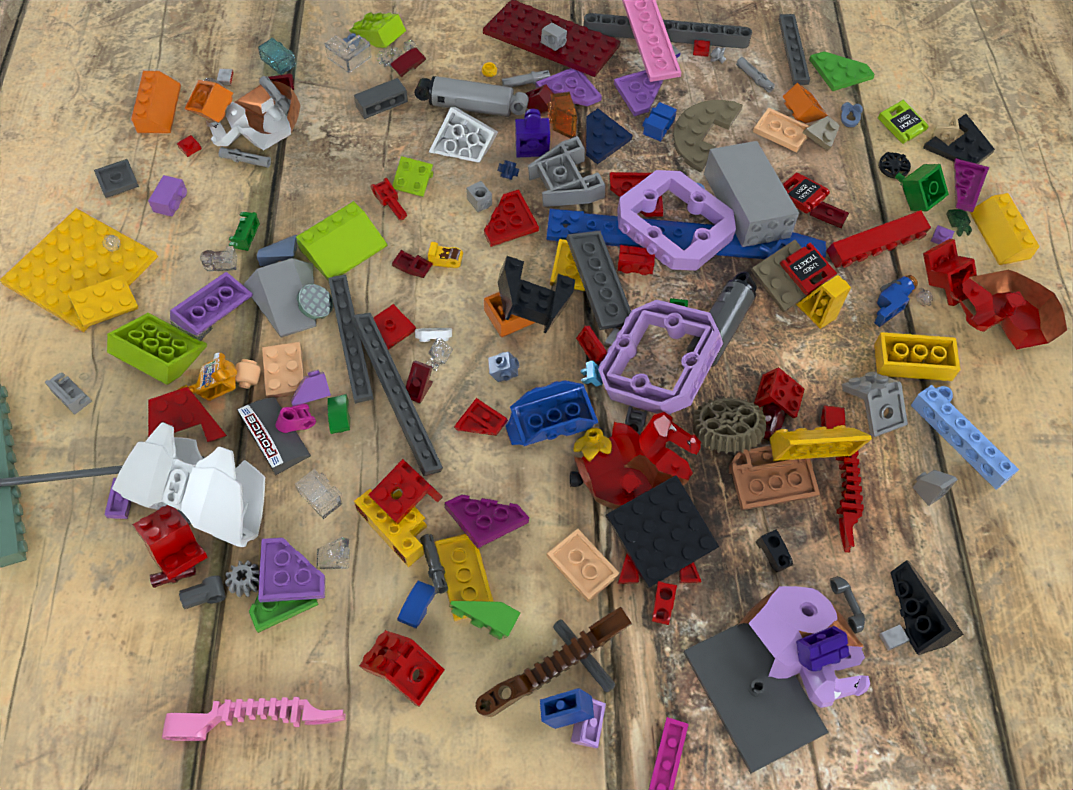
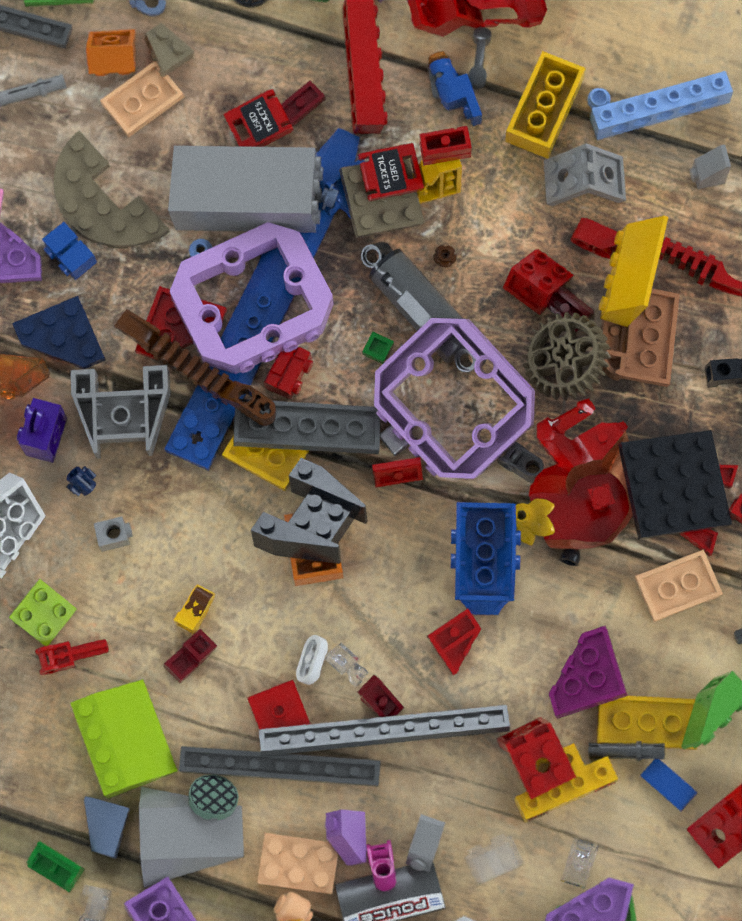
camera: 65 degrees left, 15 degrees up
green slope [328,394,350,434] -> none
red plate [484,189,539,247] -> none
sand blue brick [488,351,519,382] -> none
medium azure tile [580,360,603,387] -> none
clear plate [916,287,933,306] -> none
none -> reddish brown piece [114,309,276,426]
none -> sand blue plate [320,184,339,209]
none -> light grey slope [405,814,445,872]
none -> red brick [419,126,472,166]
none -> reddish brown plate [433,245,457,268]
none -> dark grey bar [468,27,492,89]

